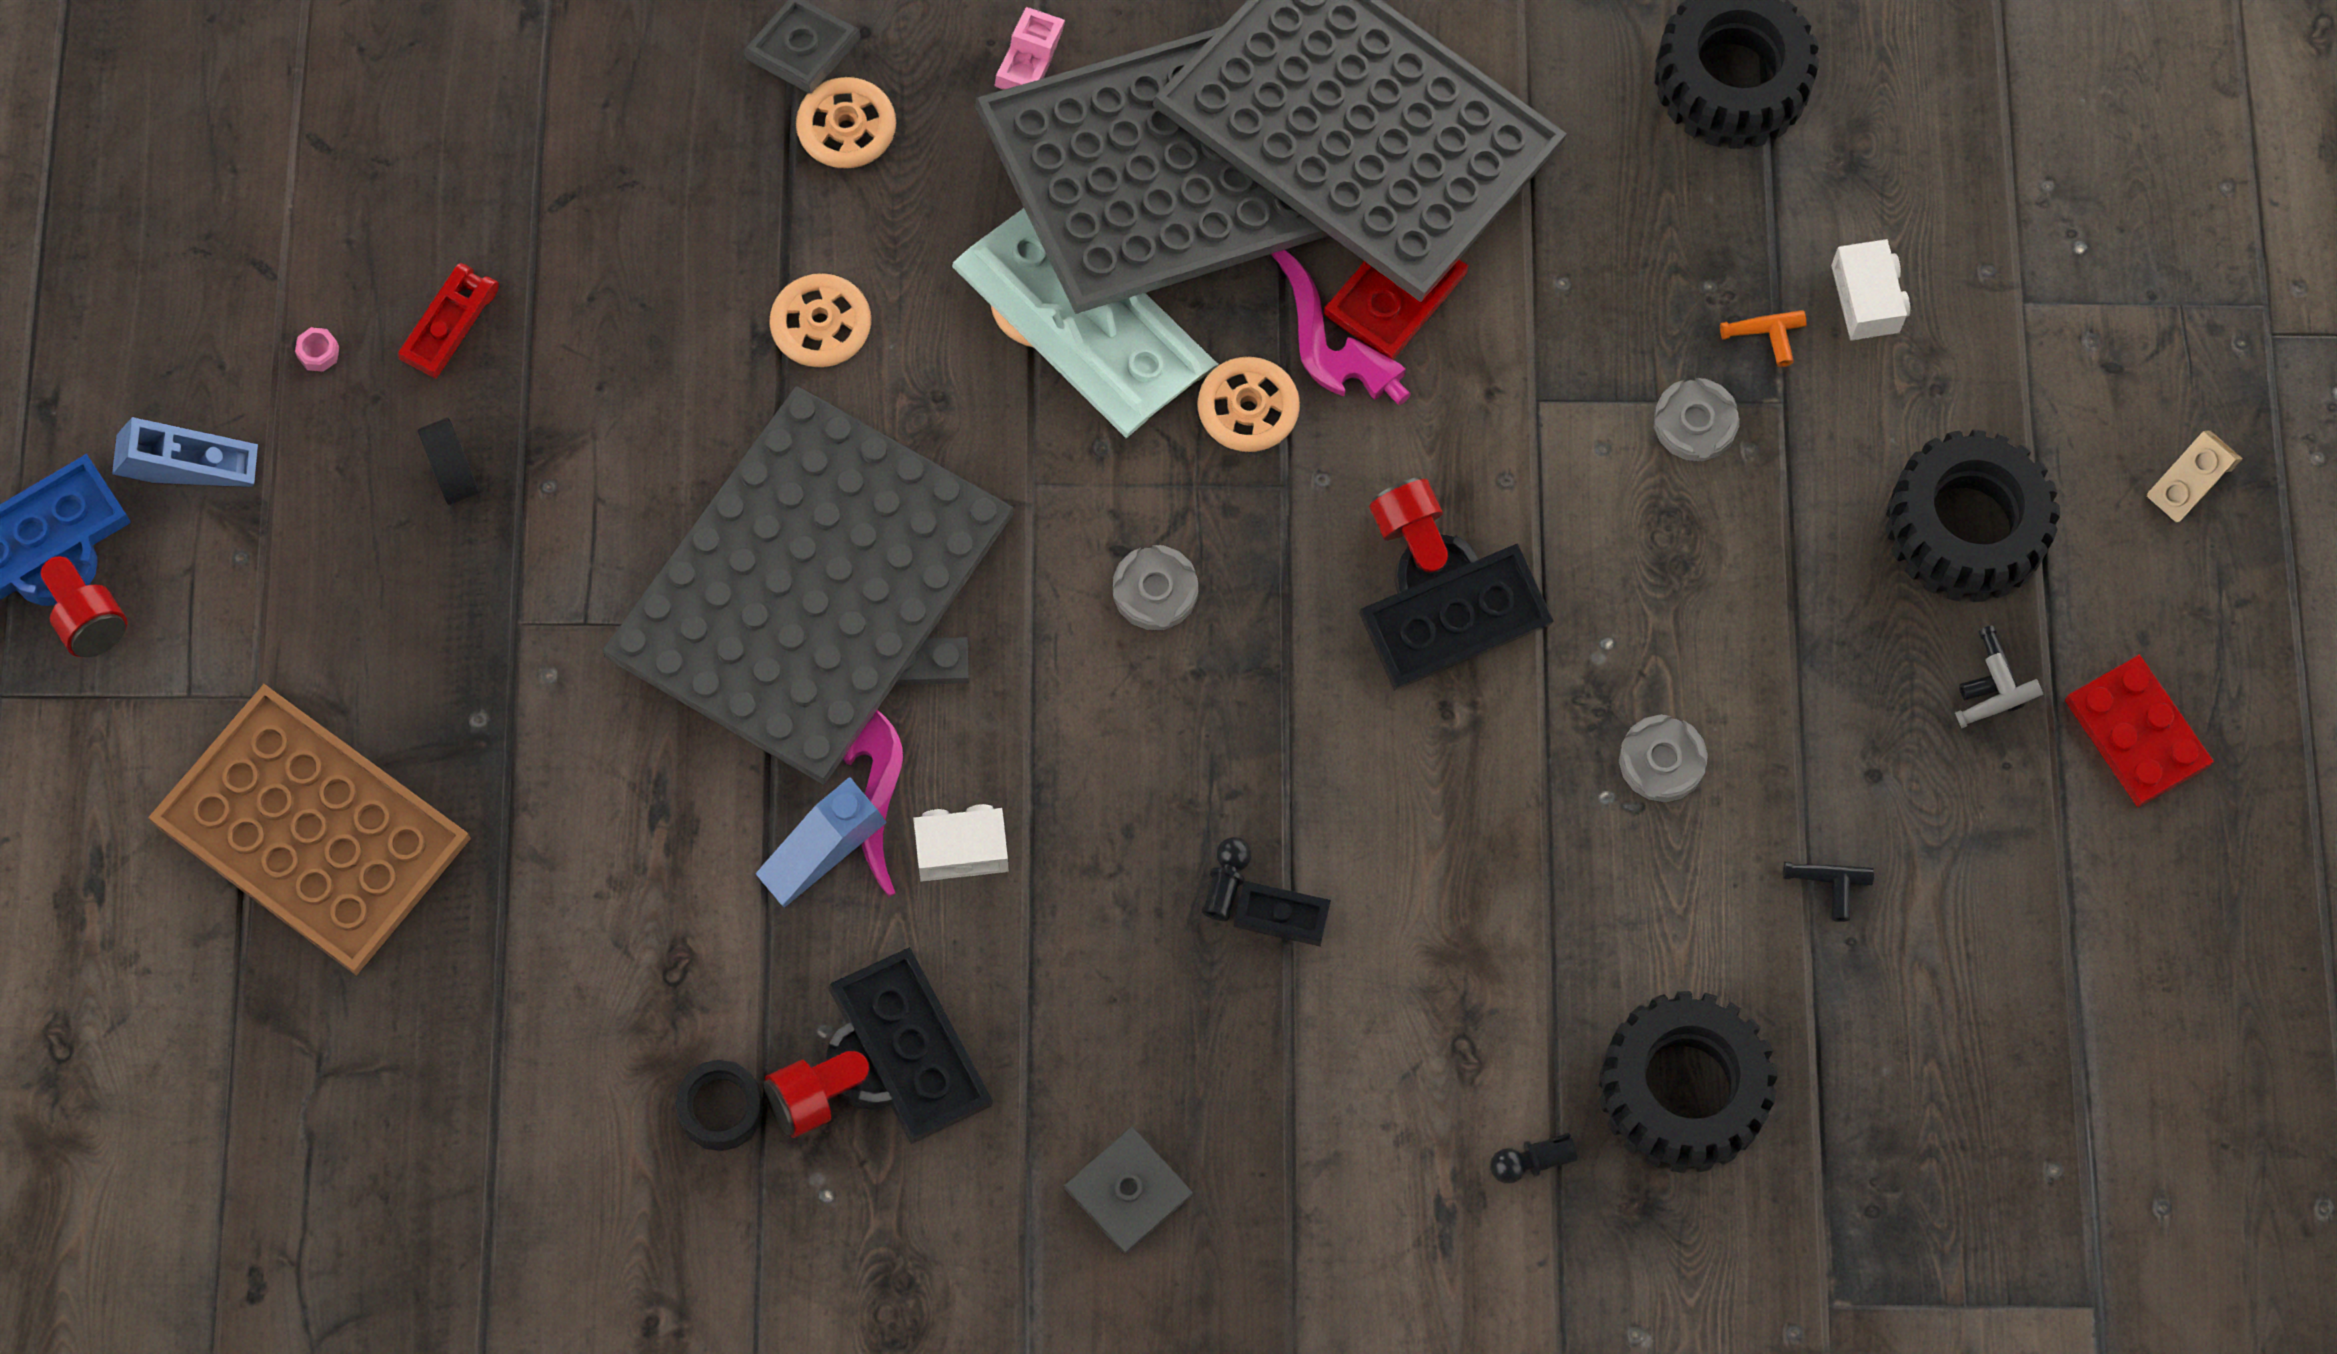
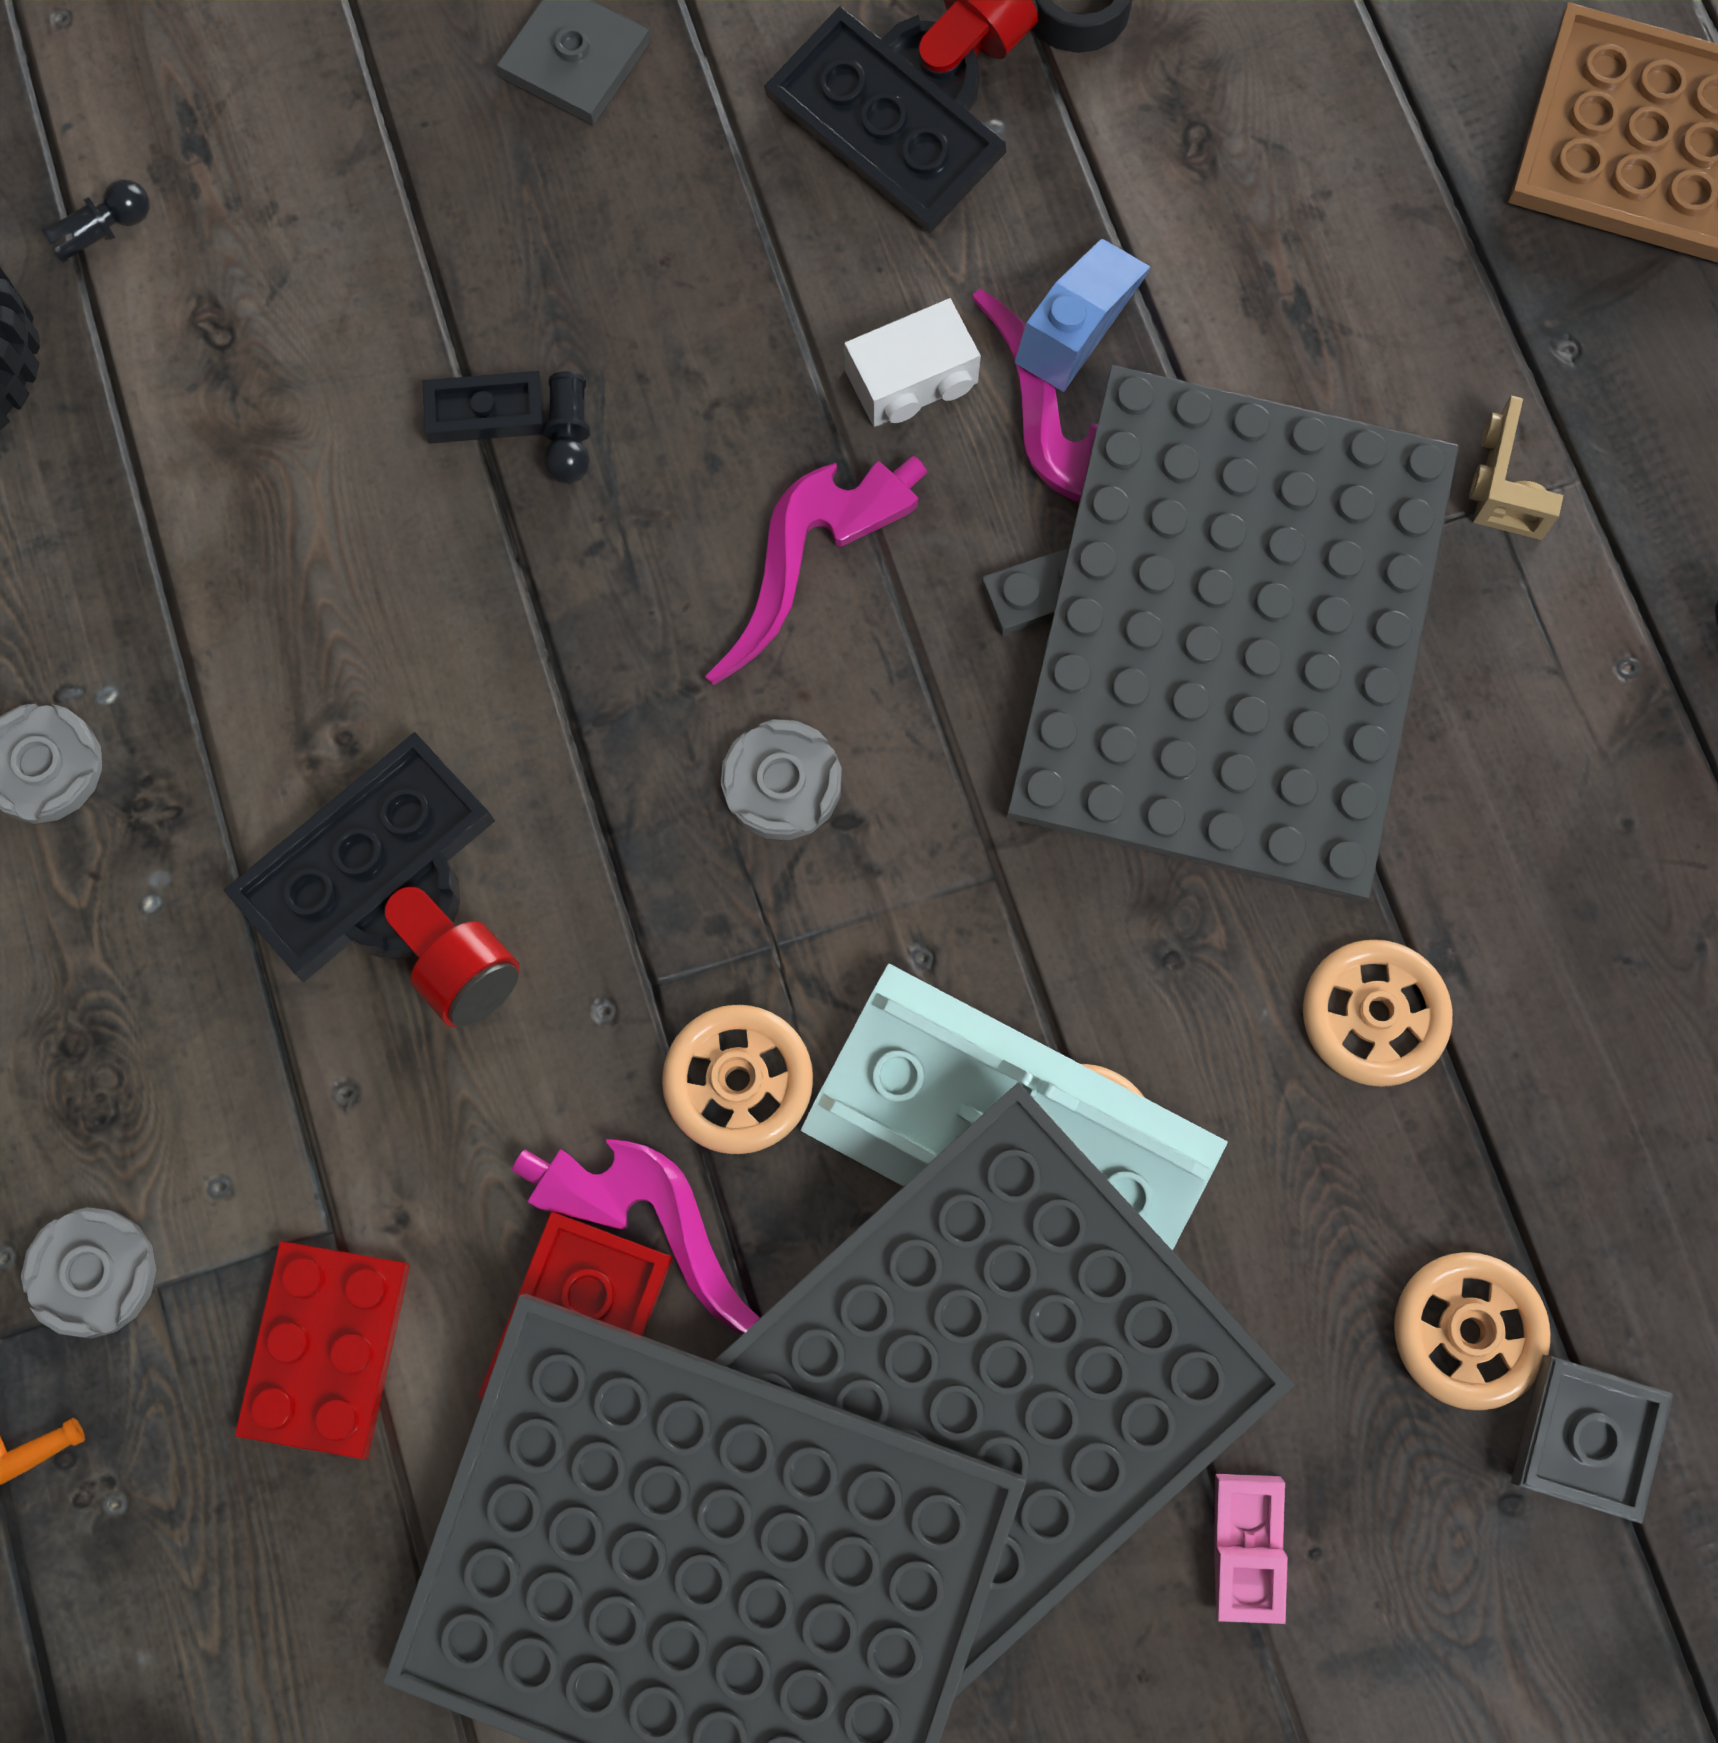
camera: 165 degrees right, 5 degrees up
none -> red plate [235,1241,411,1460]
none -> dark pink piece [705,456,927,686]
none -> tan bracket [1469,395,1564,540]

